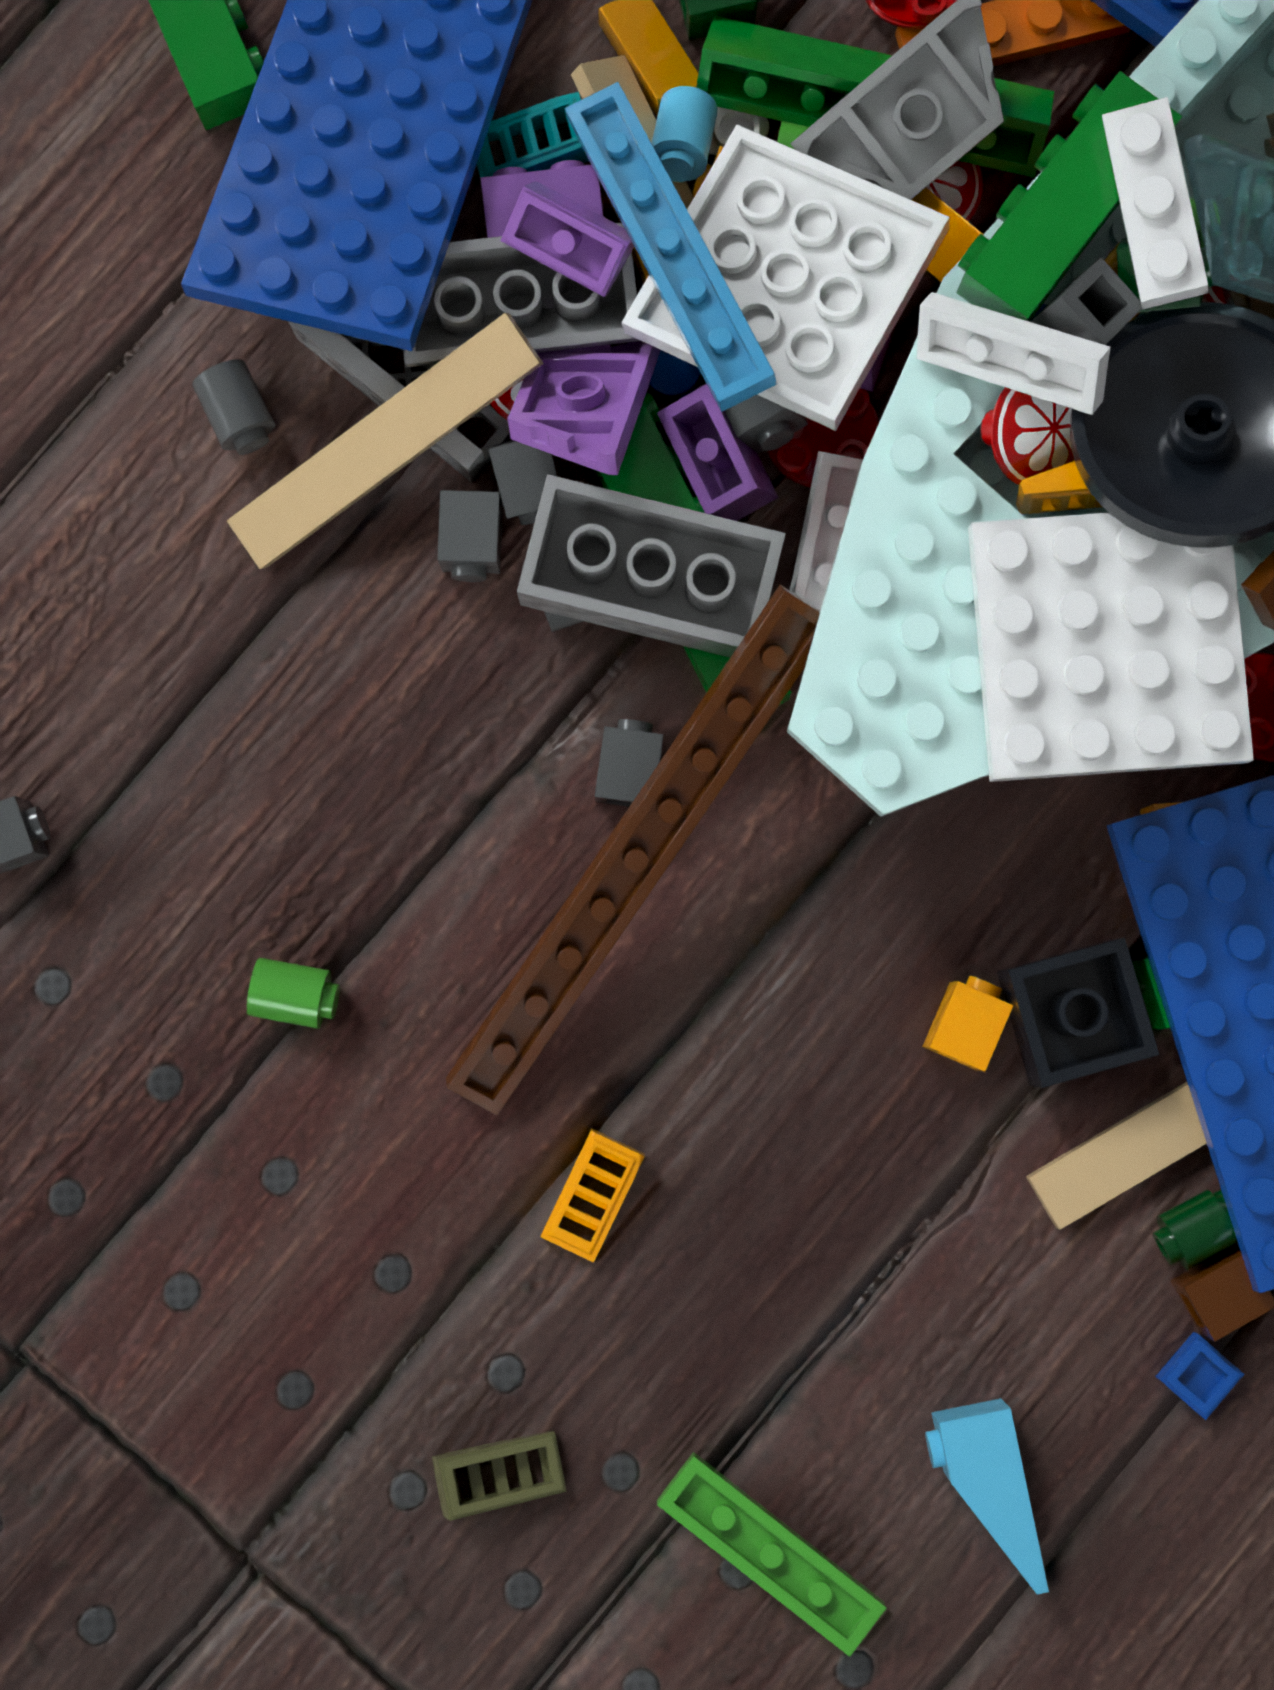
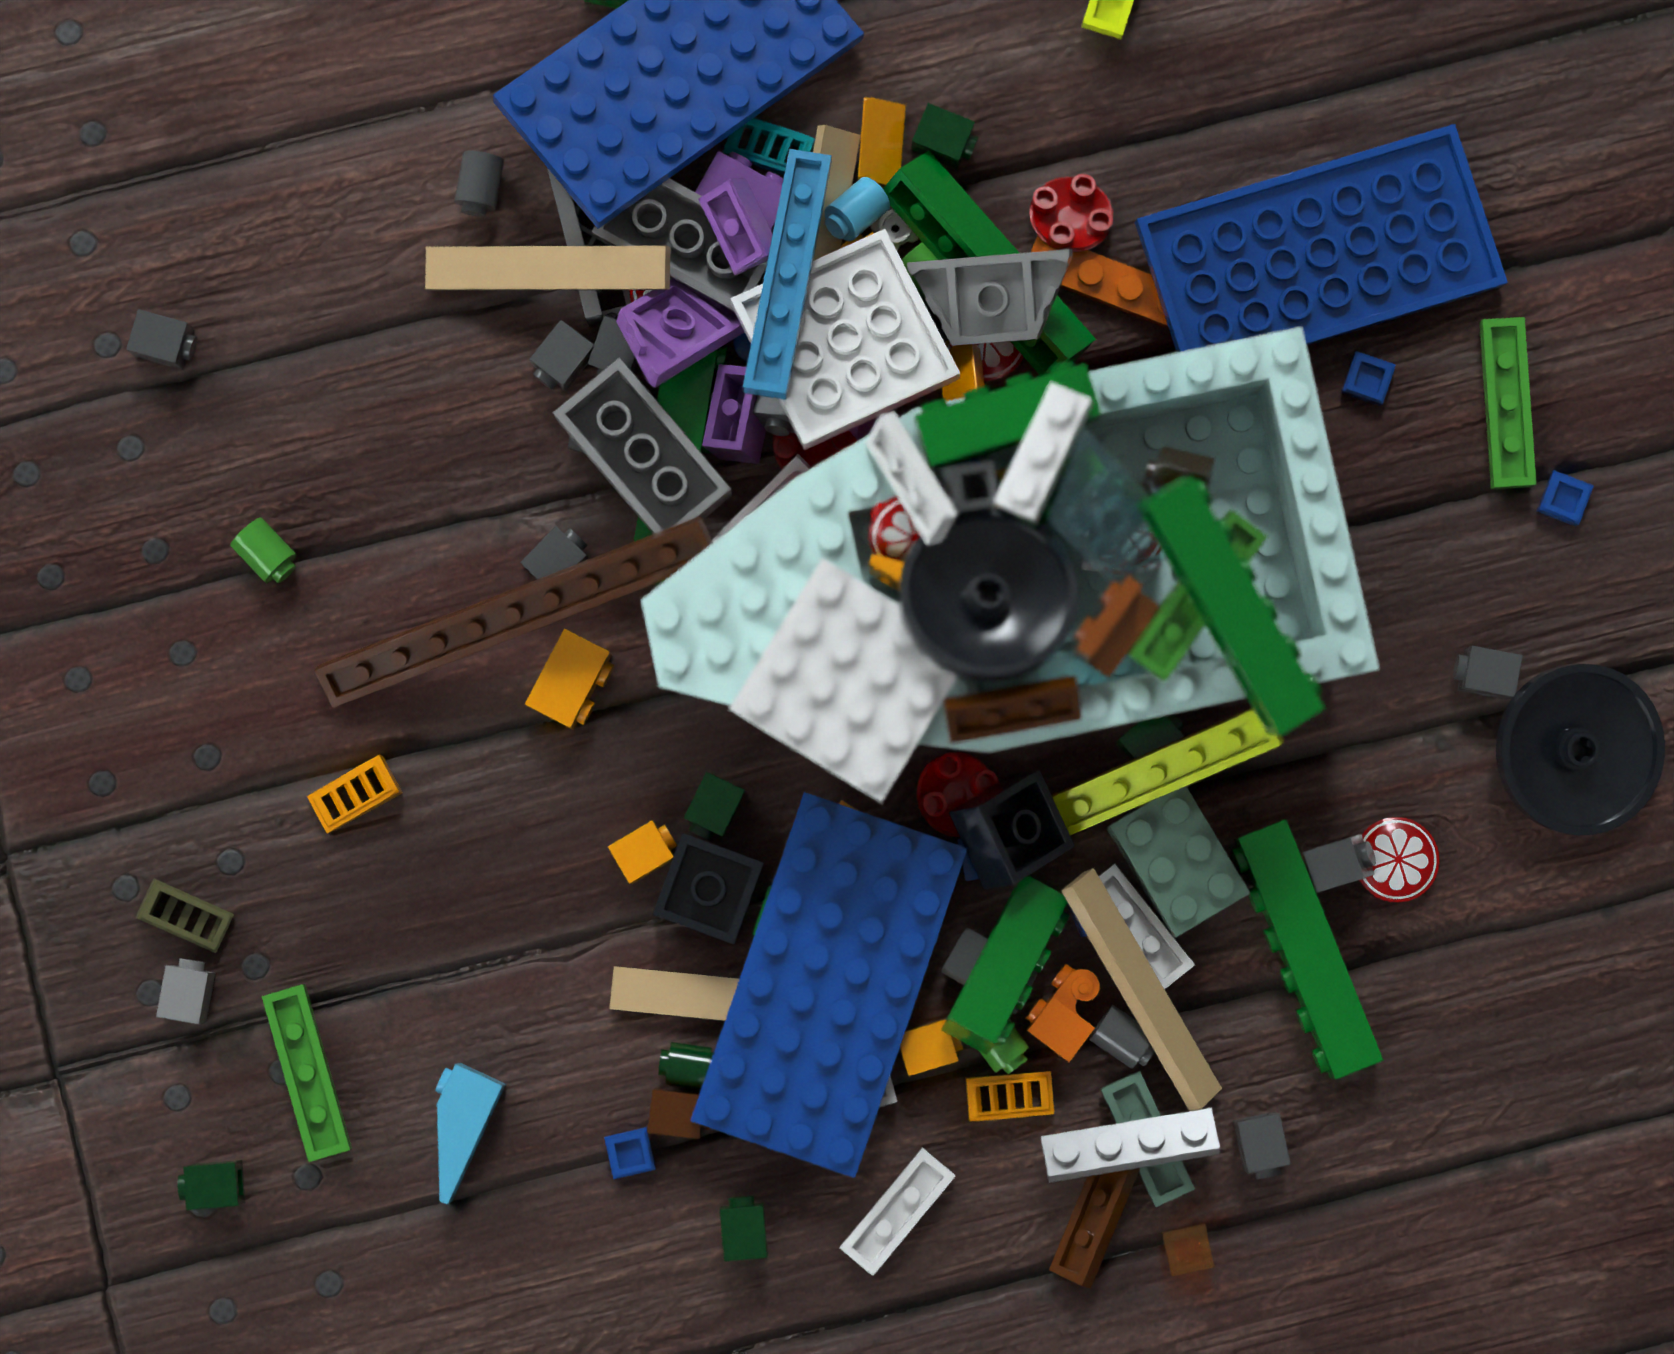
camera: 35 degrees right, 0 degrees up
none -> light grey brick [156,958,216,1024]
none -> light orange brick [525,628,615,730]
none -> dark green brick [684,772,746,841]

